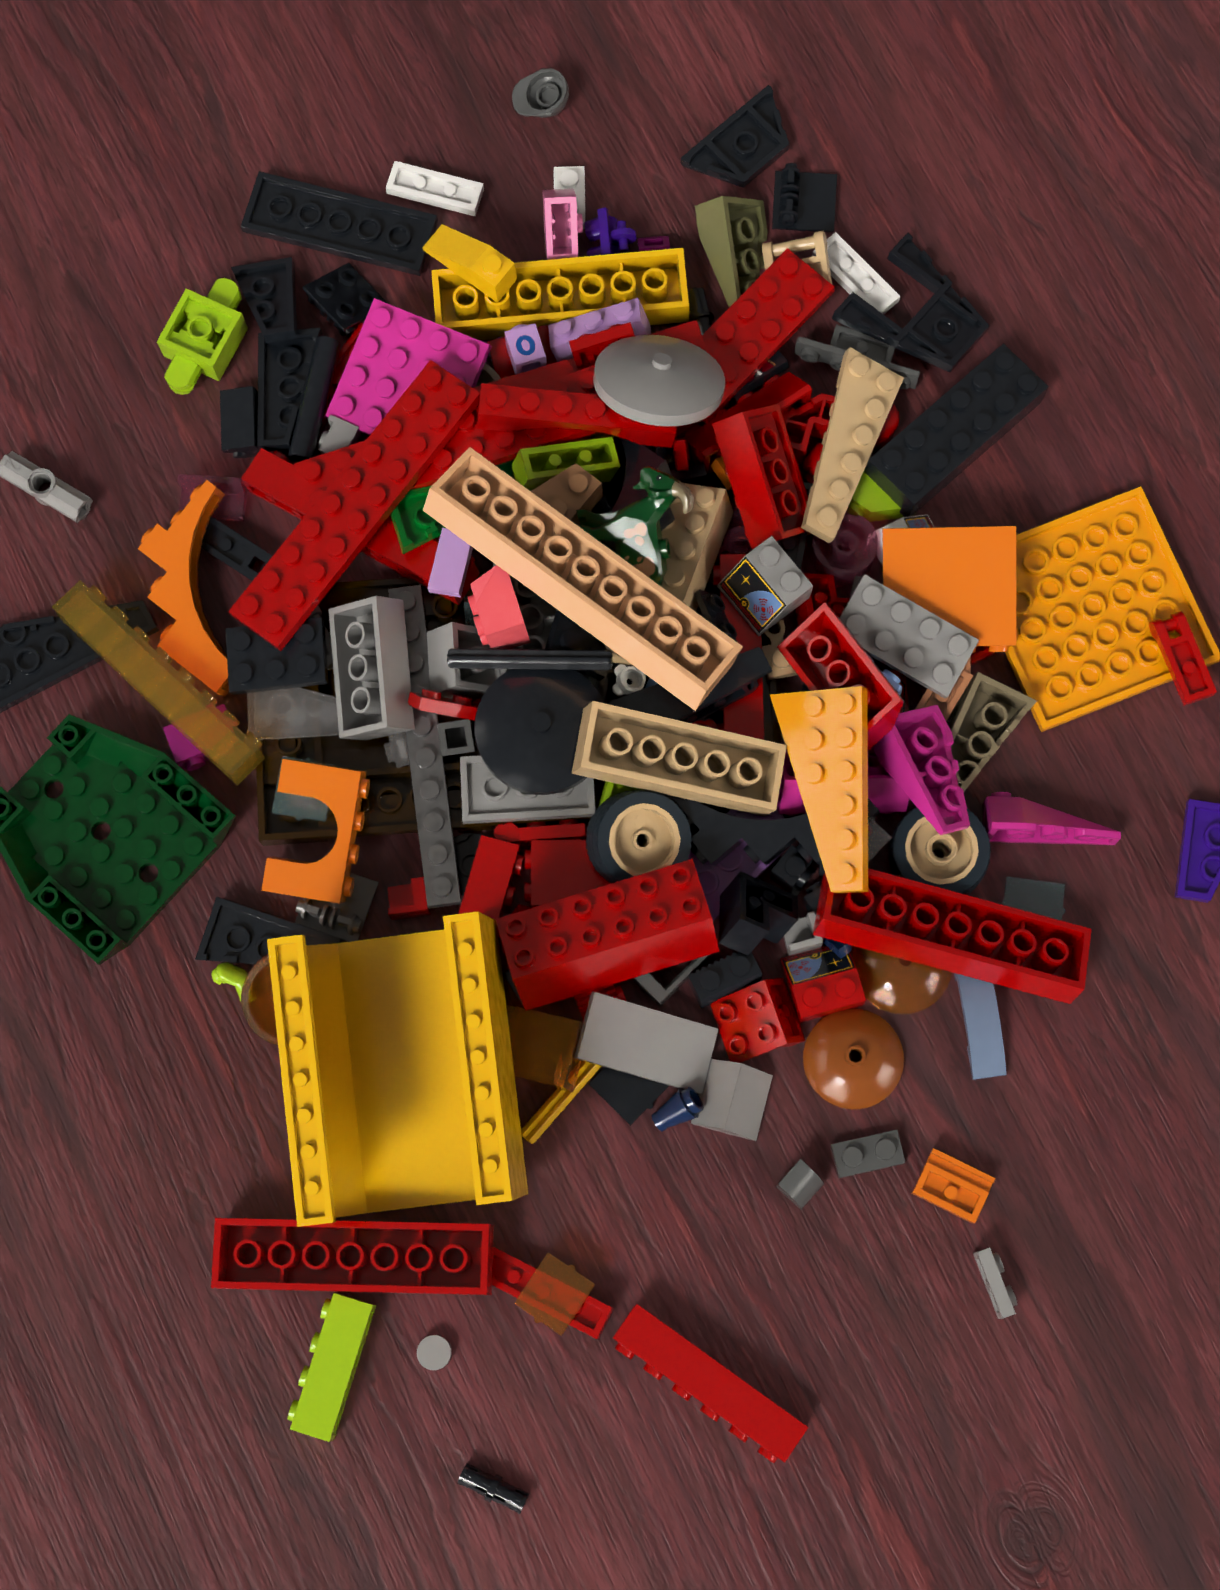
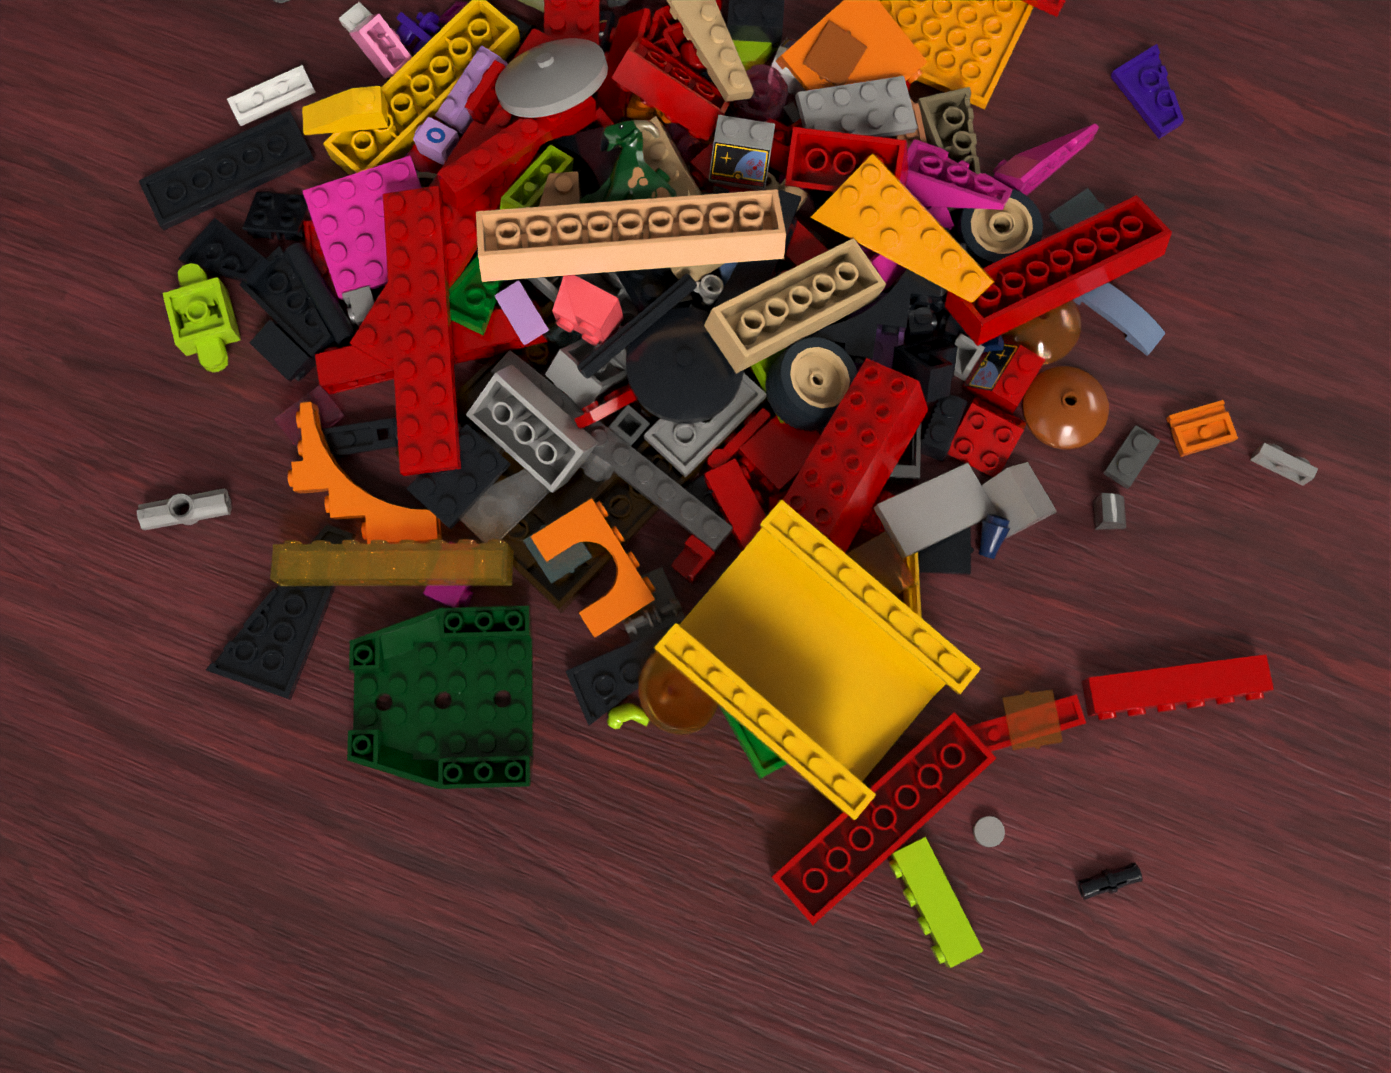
camera: 45 degrees left, 0 degrees up
none -> dark orange piece [802,20,867,86]

